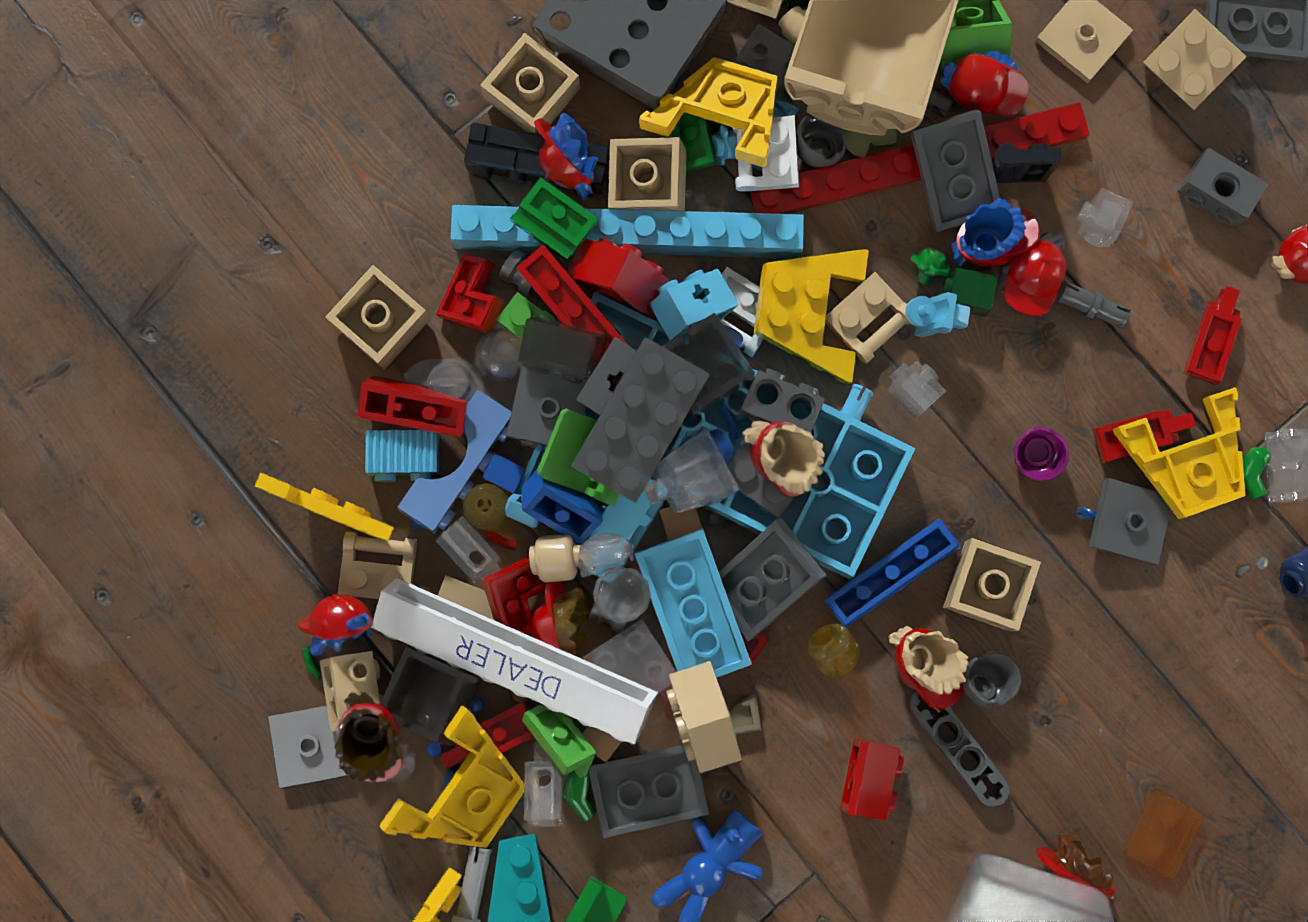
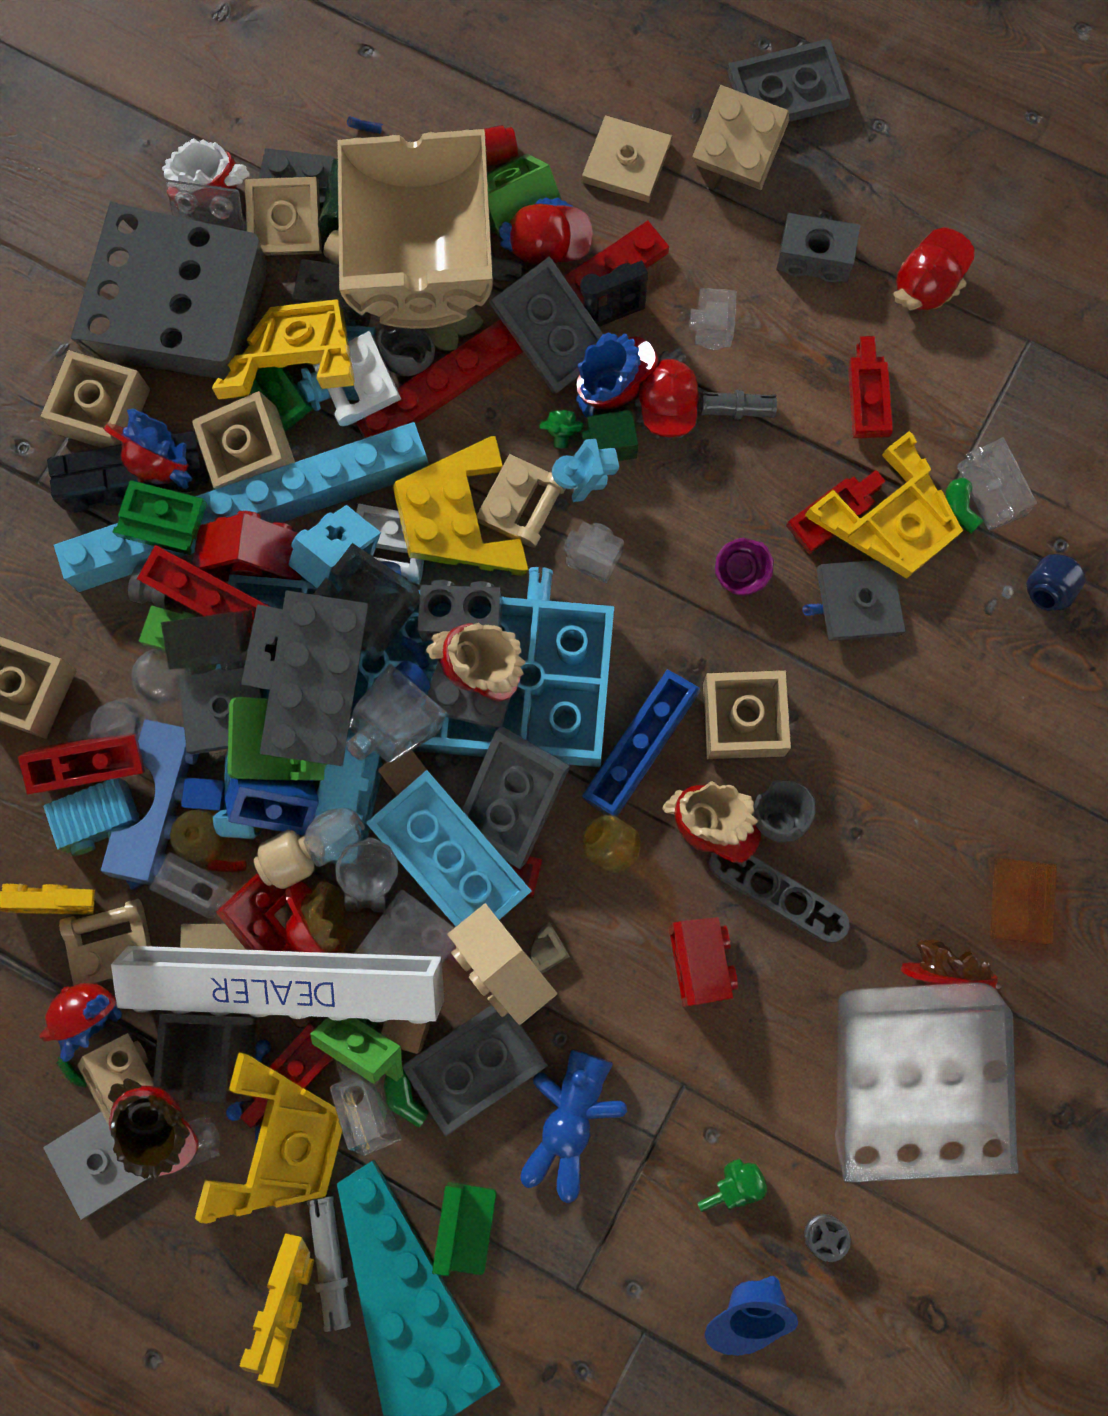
camera: 15 degrees left, 5 degrees down
red tile [435,253,504,334] -> none

